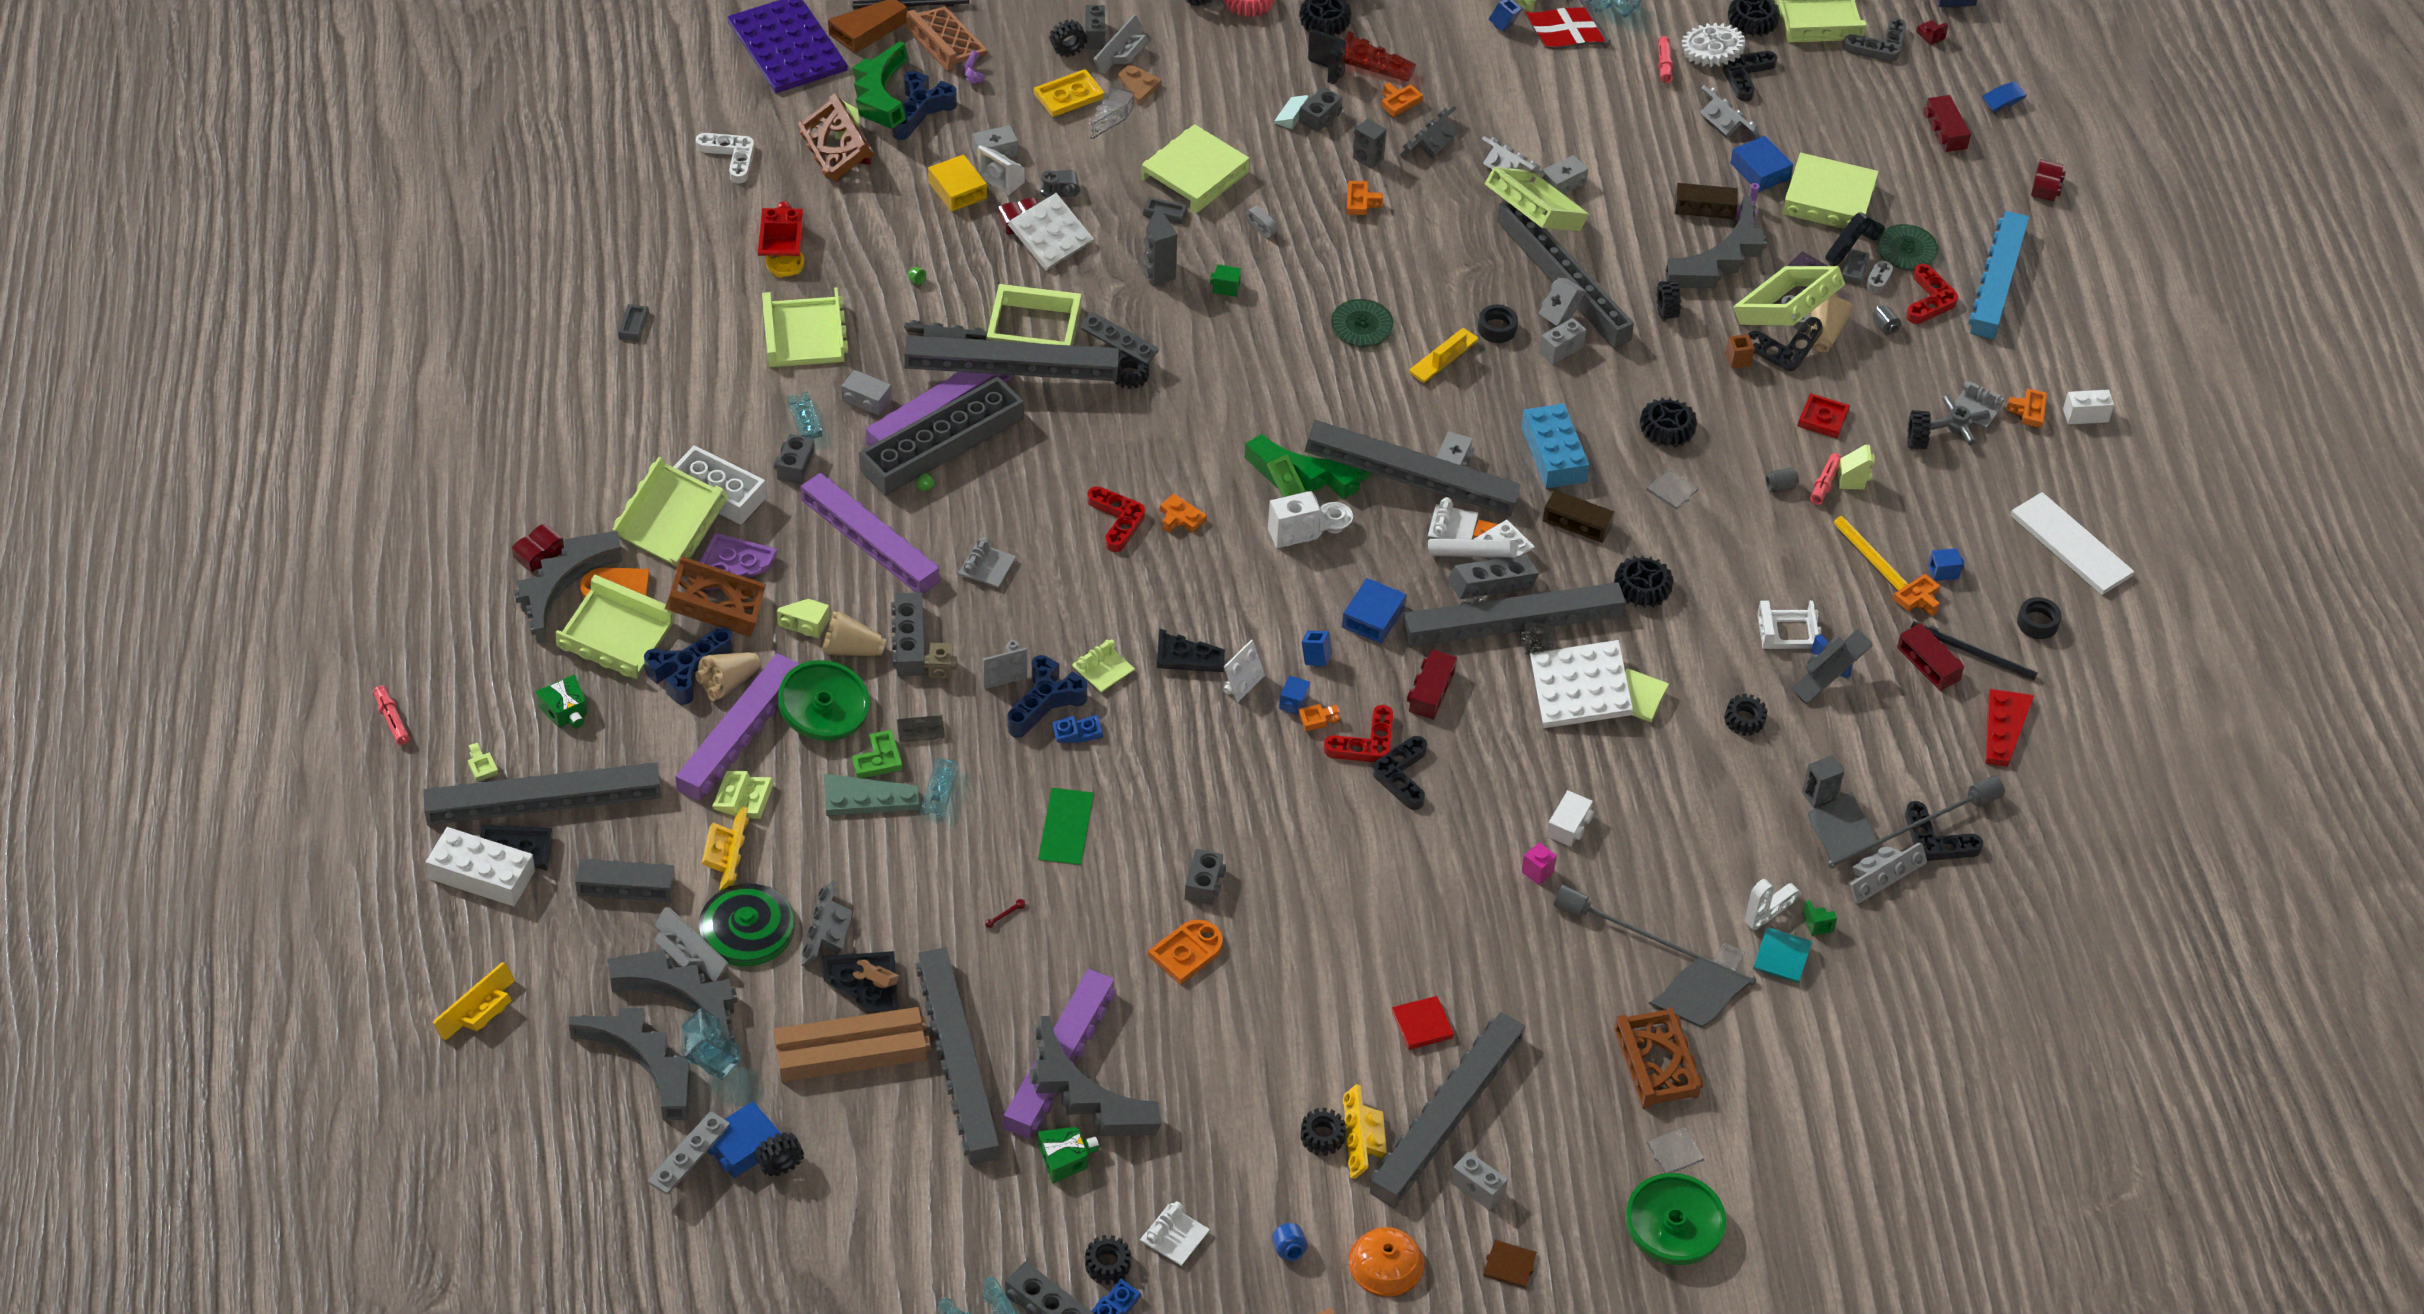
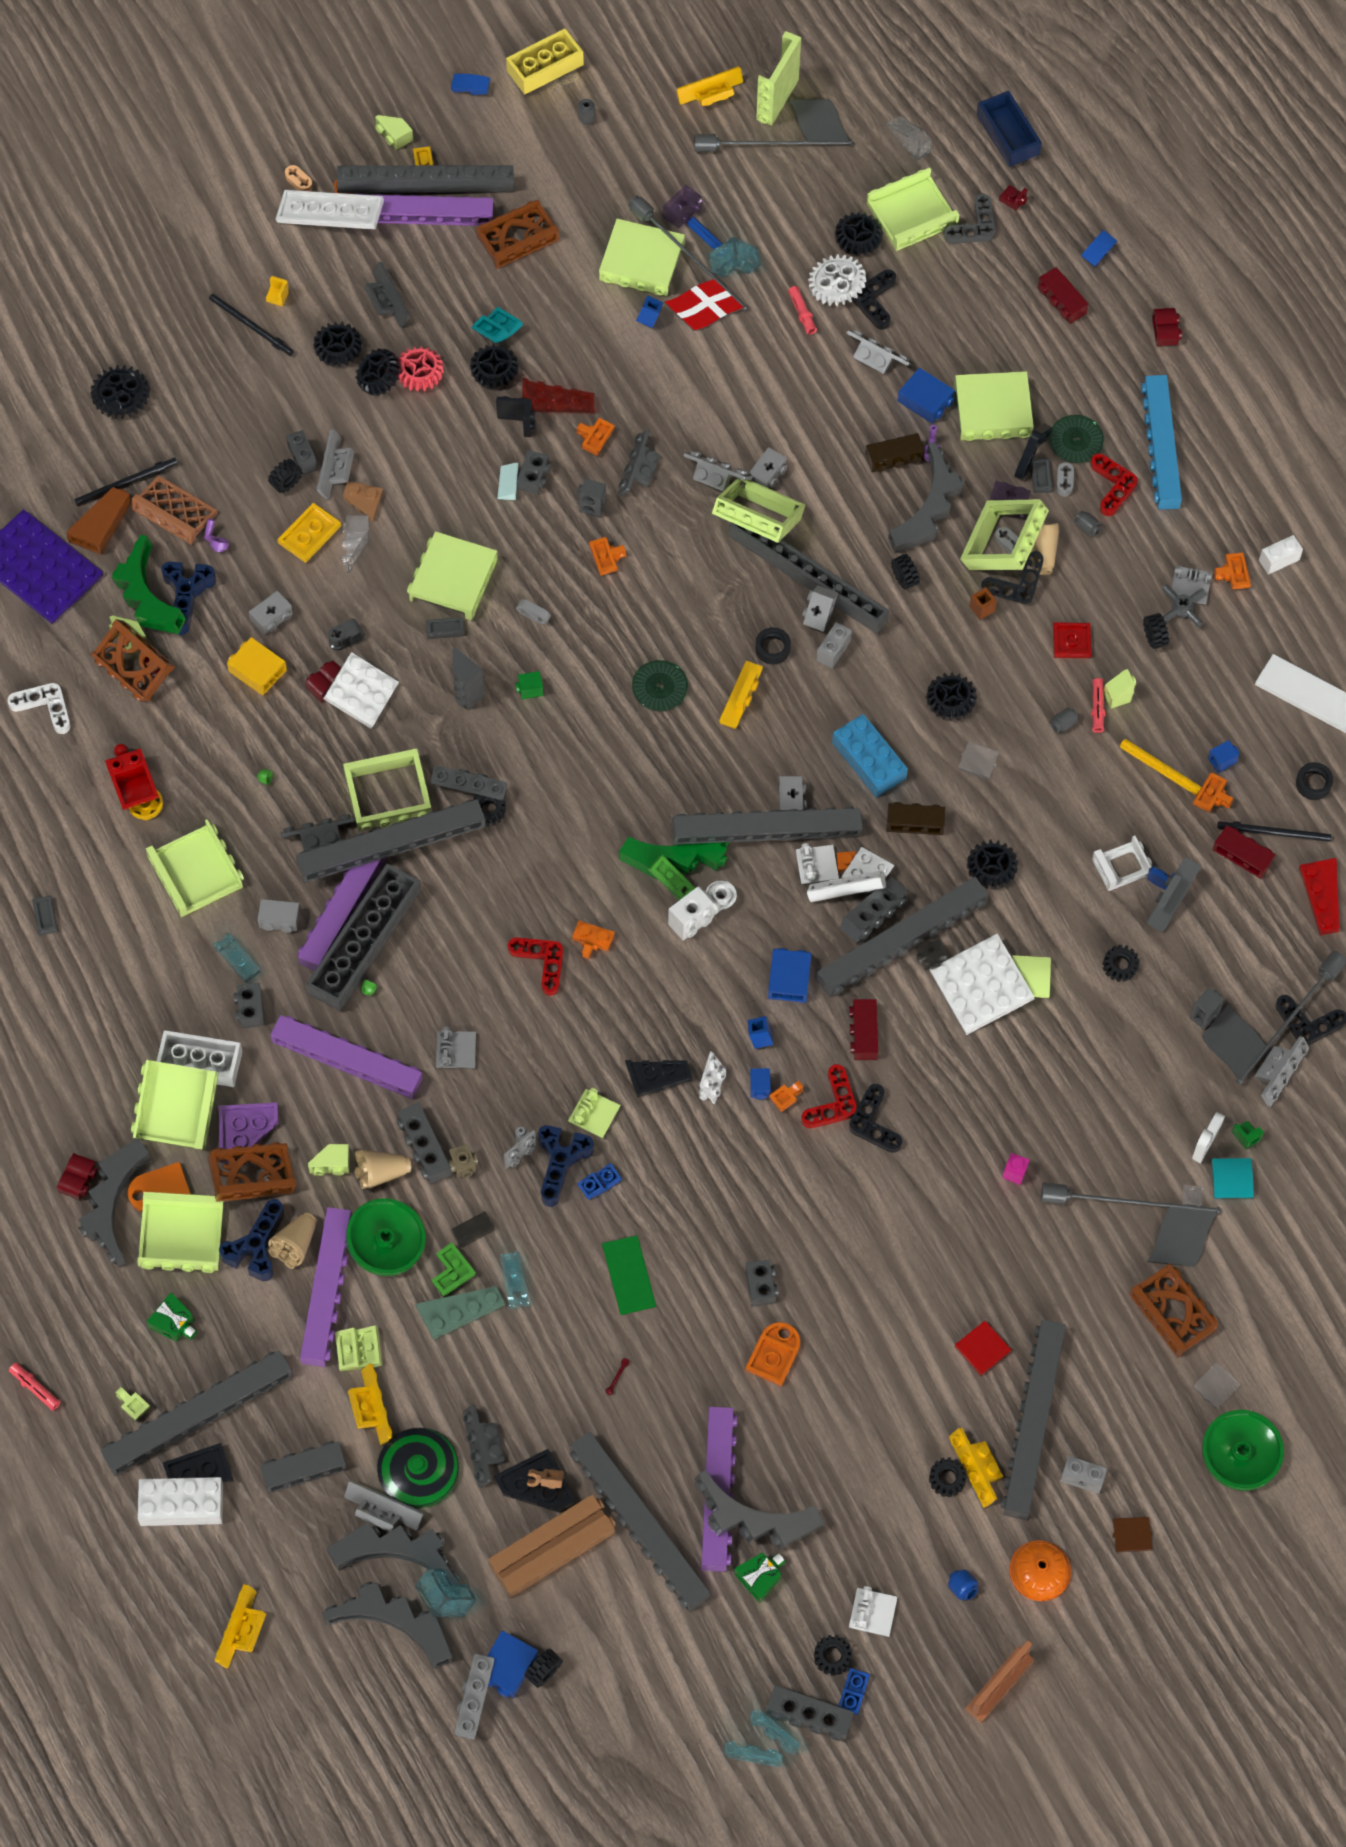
camera: 20 degrees left, 15 degrees up
white slope [978,145,1025,195] -> none
white brick [1546,790,1594,847] -> none

